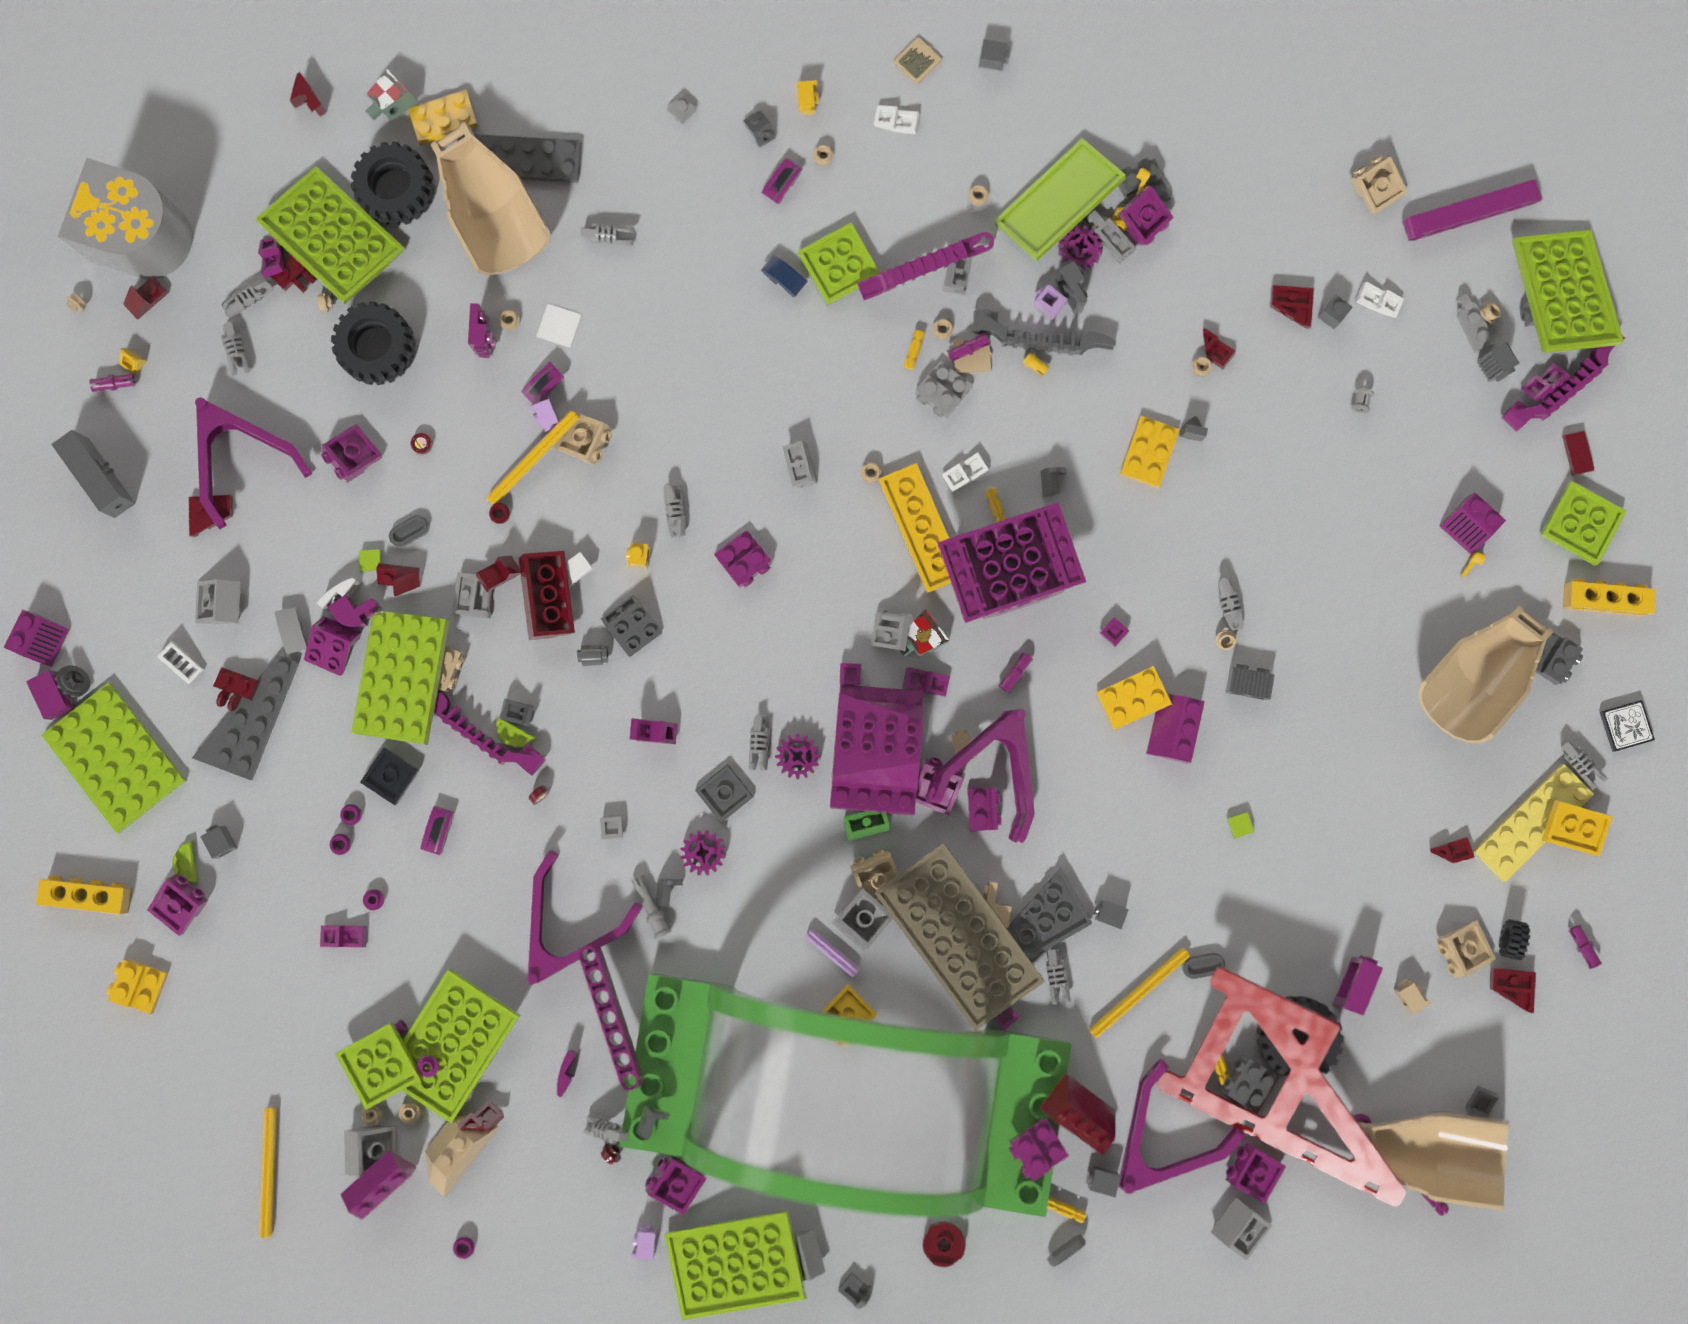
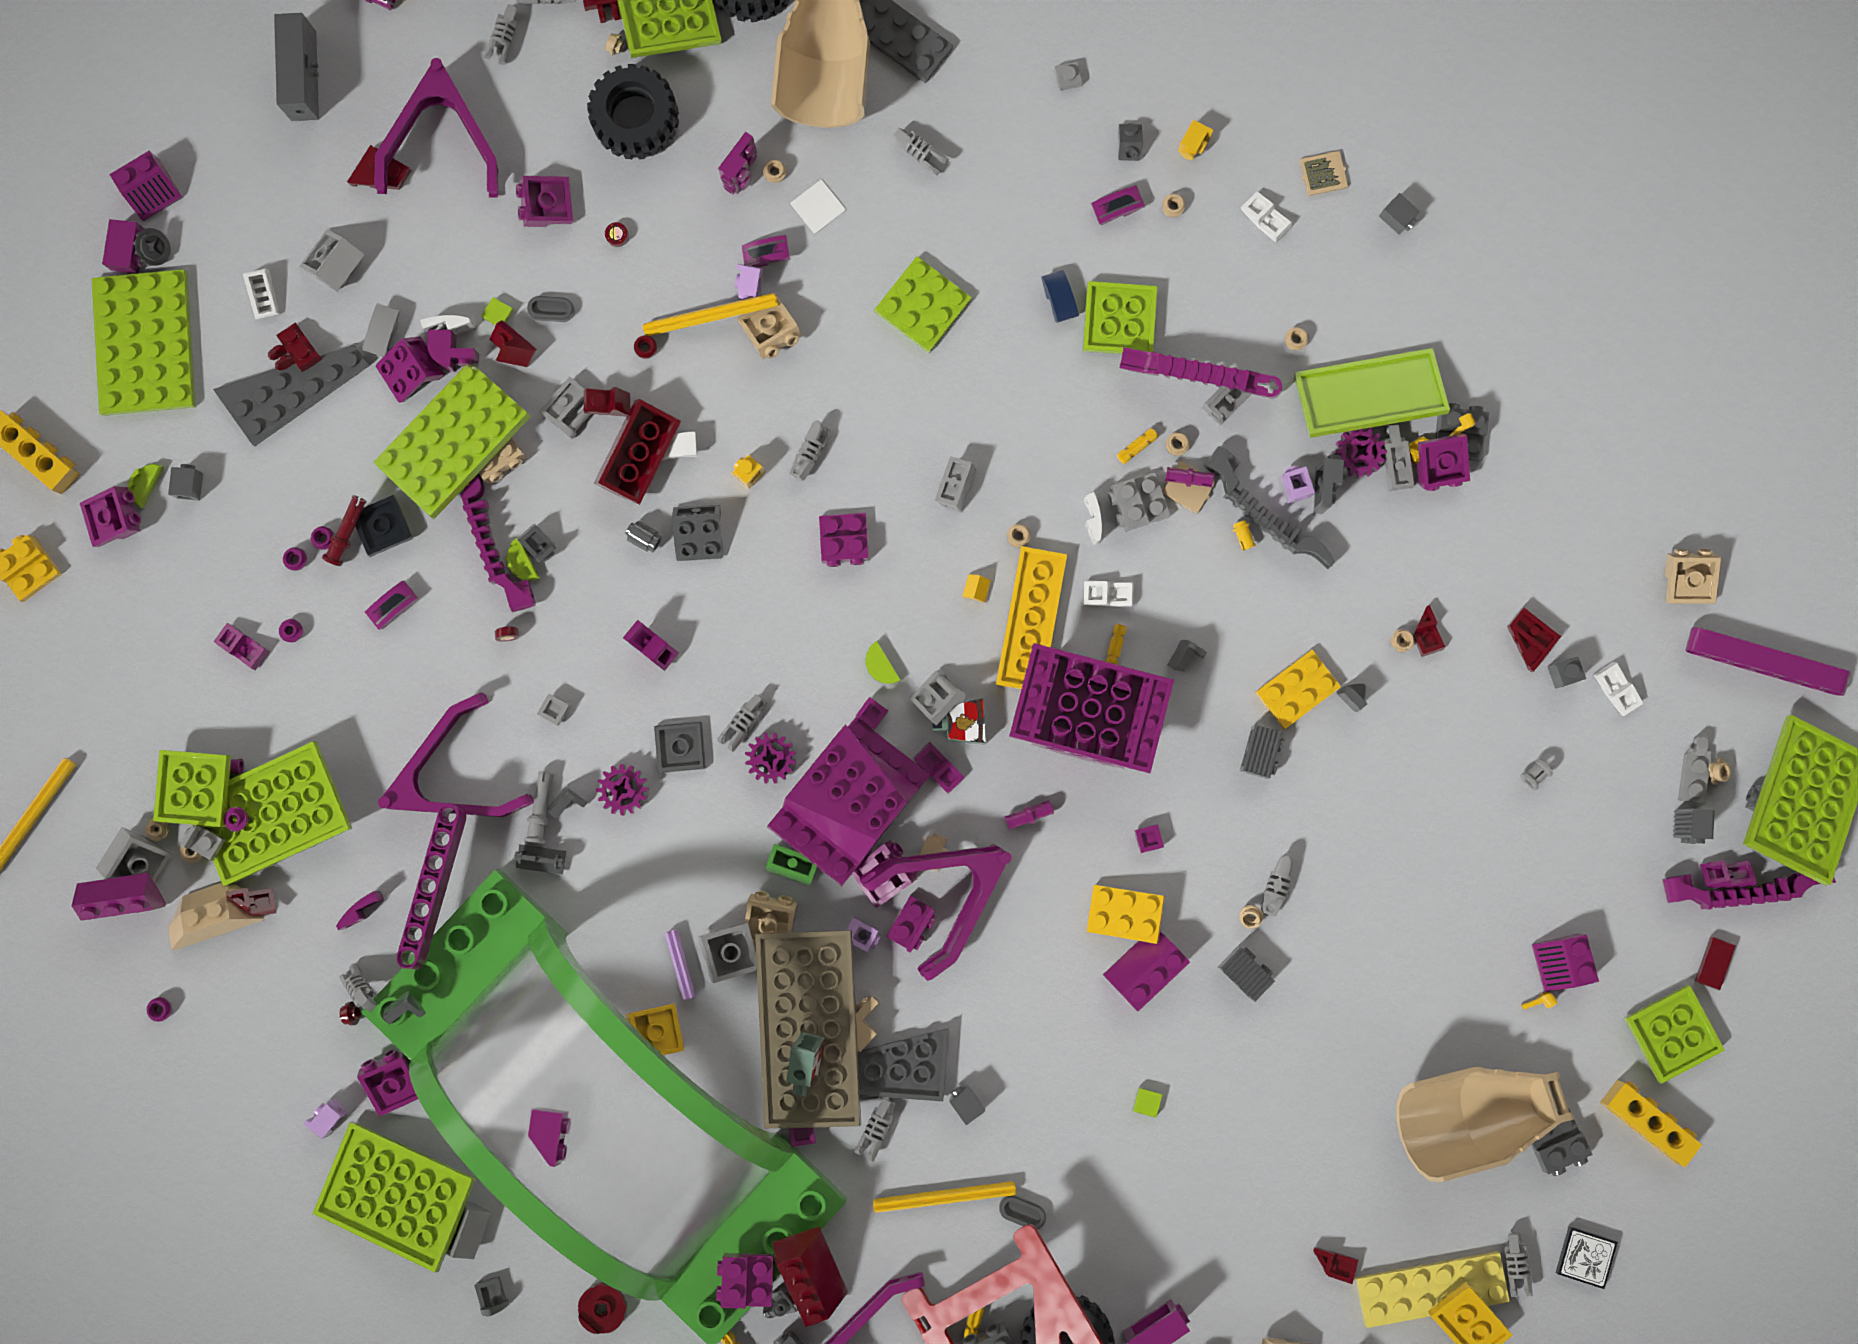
camera: 35 degrees right, 0 degrees up
none -> light grey bracket [180,825,226,861]
none -> dark red pin [322,495,367,566]
none -> dark grey hinge [514,844,566,875]
none -> magenta slope [528,1107,571,1167]
none -> dark grey hinge [763,1291,798,1318]
none -> sand green torso [787,1032,825,1096]
none -> lavender brick [847,917,880,952]
none -> lime tile [865,640,901,684]
none -> lime plate [874,256,972,353]
none -> yellow slope [962,574,991,603]
none -> white slope [1084,492,1102,546]
none -> dark grey brick [1240,725,1285,779]

